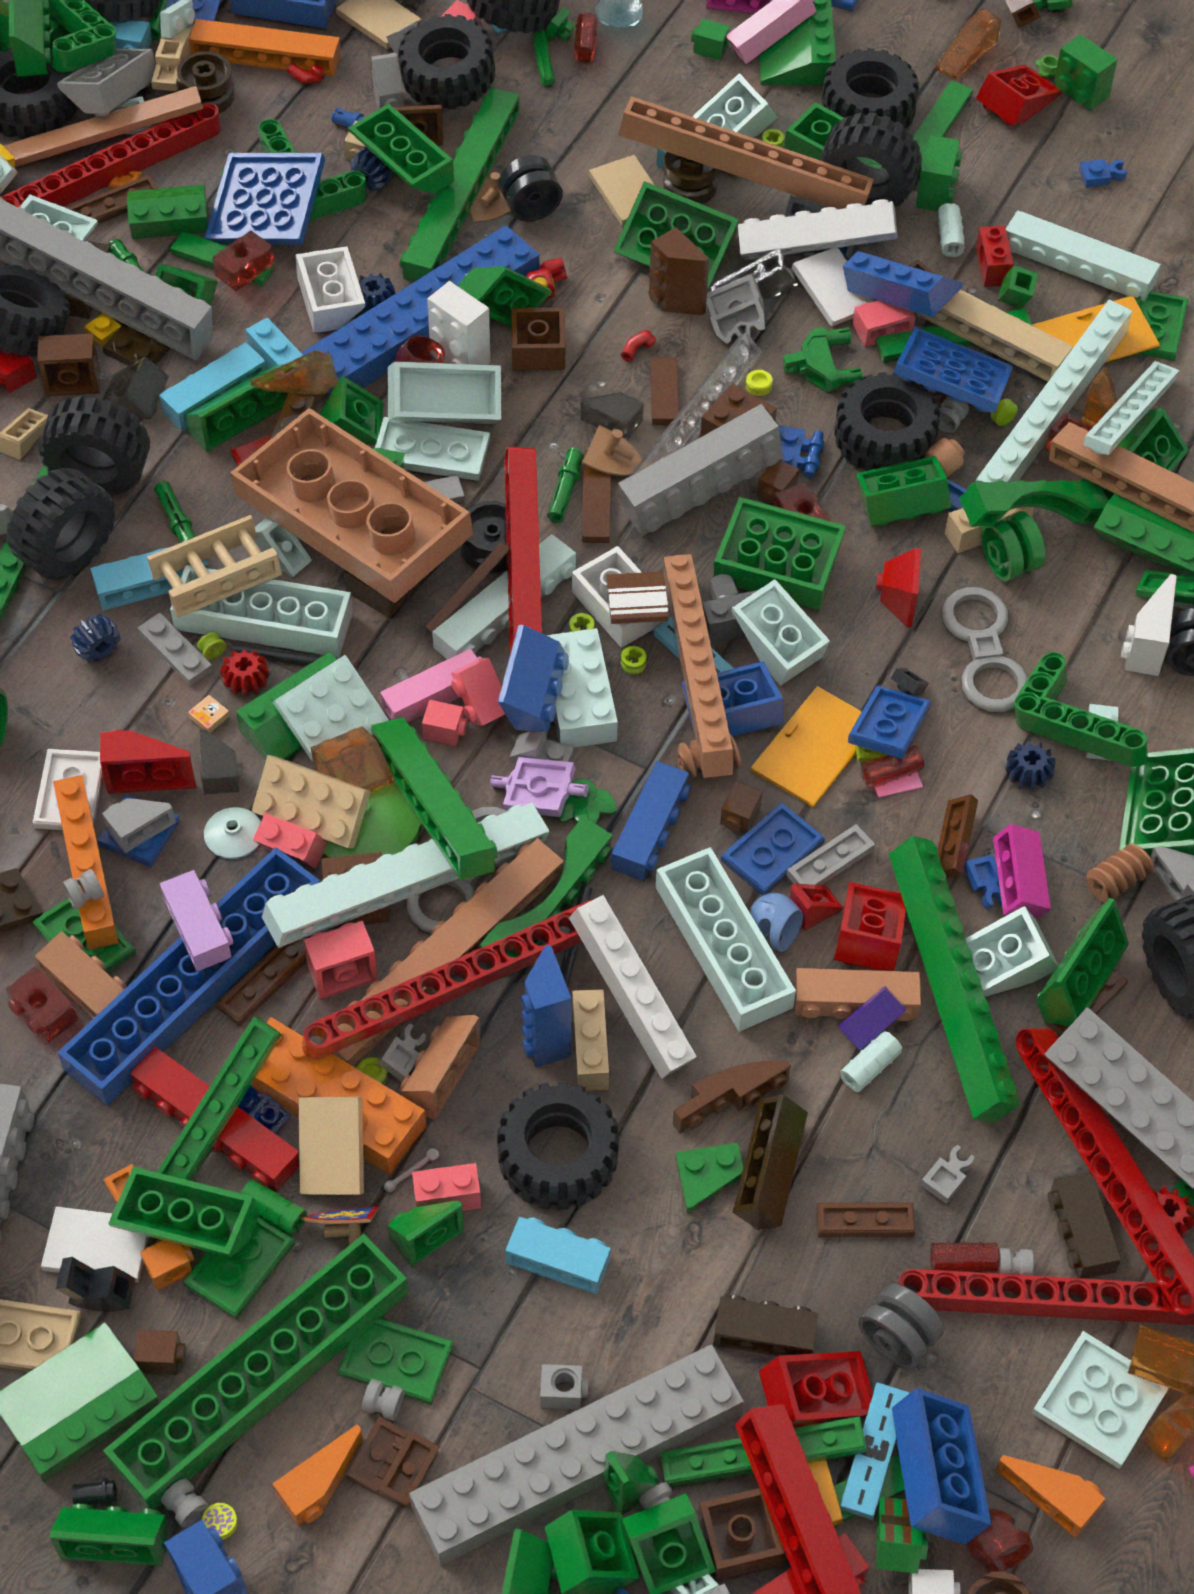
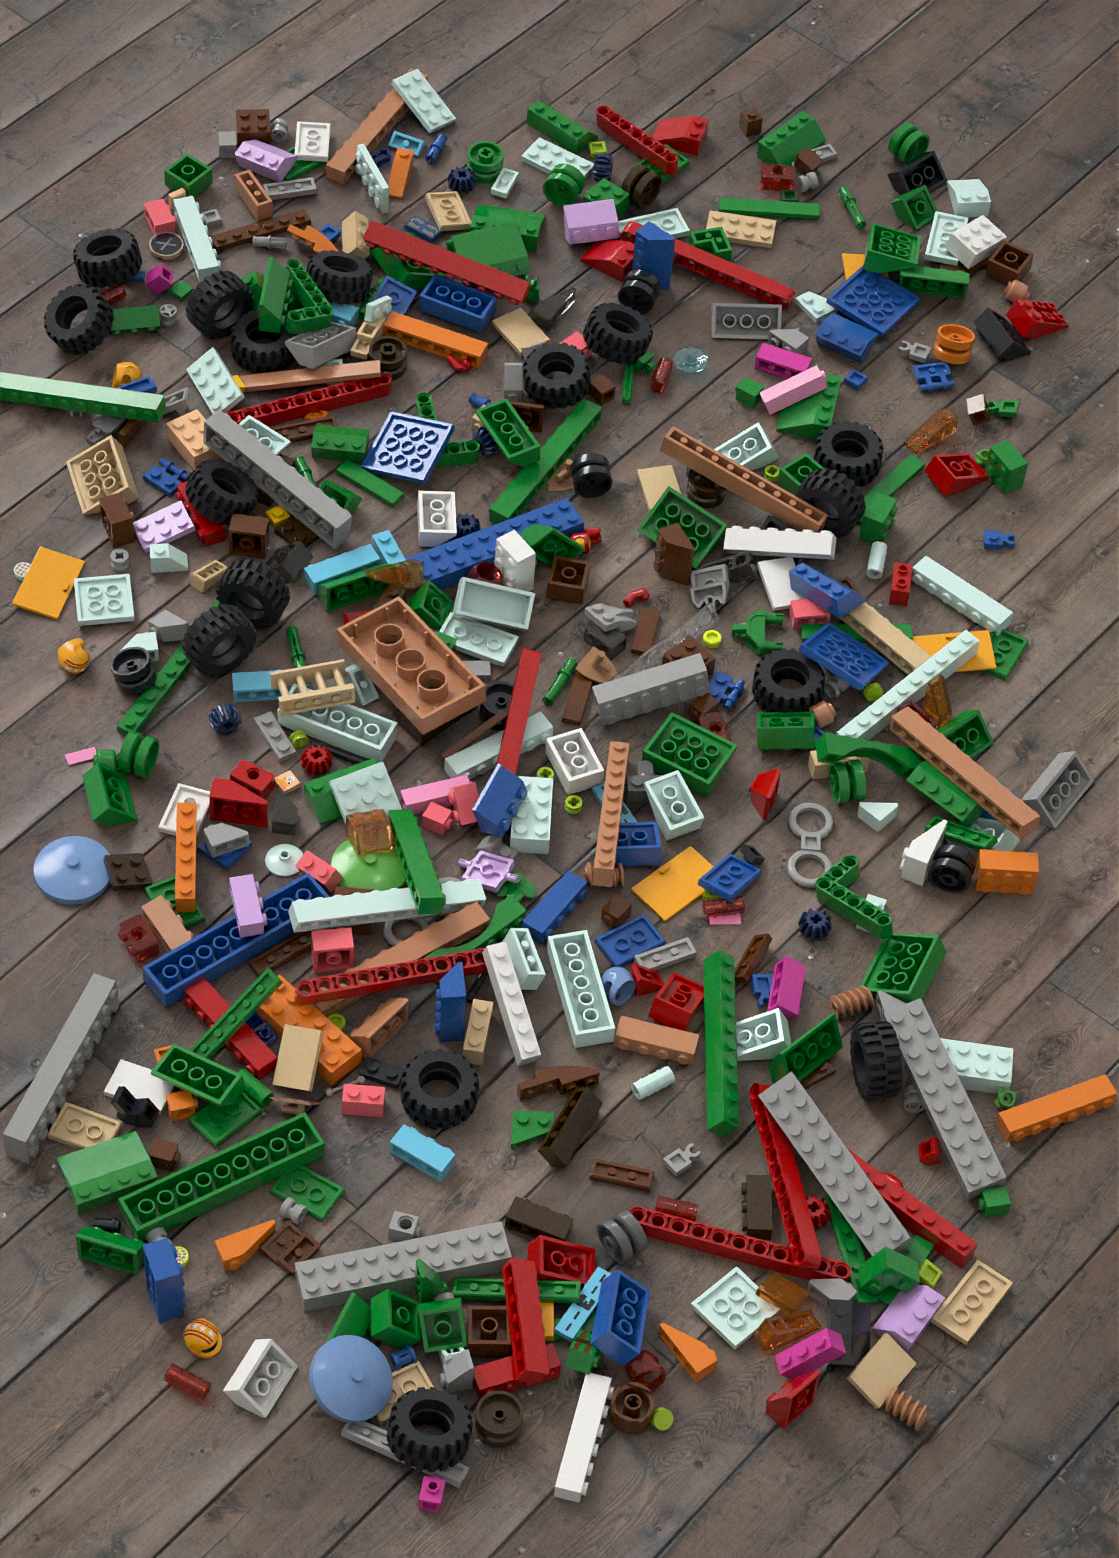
camera: 10 degrees right, 5 degrees down
light grey wheel [62,869,104,910] -> none
clear red brick [212,230,274,292] -> none
tan plate [251,755,371,848] -> none
light grey plate [377,1023,426,1081] -> none
green slope [387,1200,464,1267] -> none
slope [606,571,669,624] -> none
dark purple tile [839,986,907,1050] -> none
light grey wheel [996,1248,1034,1276] -> none
green brick [998,265,1038,309] -> none
light aqua plate [1083,361,1180,455] -> none
none -> red brick [230,759,275,799]
none -> black plate [359,1057,404,1089]
none -> light aqua brick [503,928,546,990]
none -> light grey plate [584,603,637,633]
none -> reddish brown brick [588,374,616,405]
none -> light aqua slope [857,802,898,832]

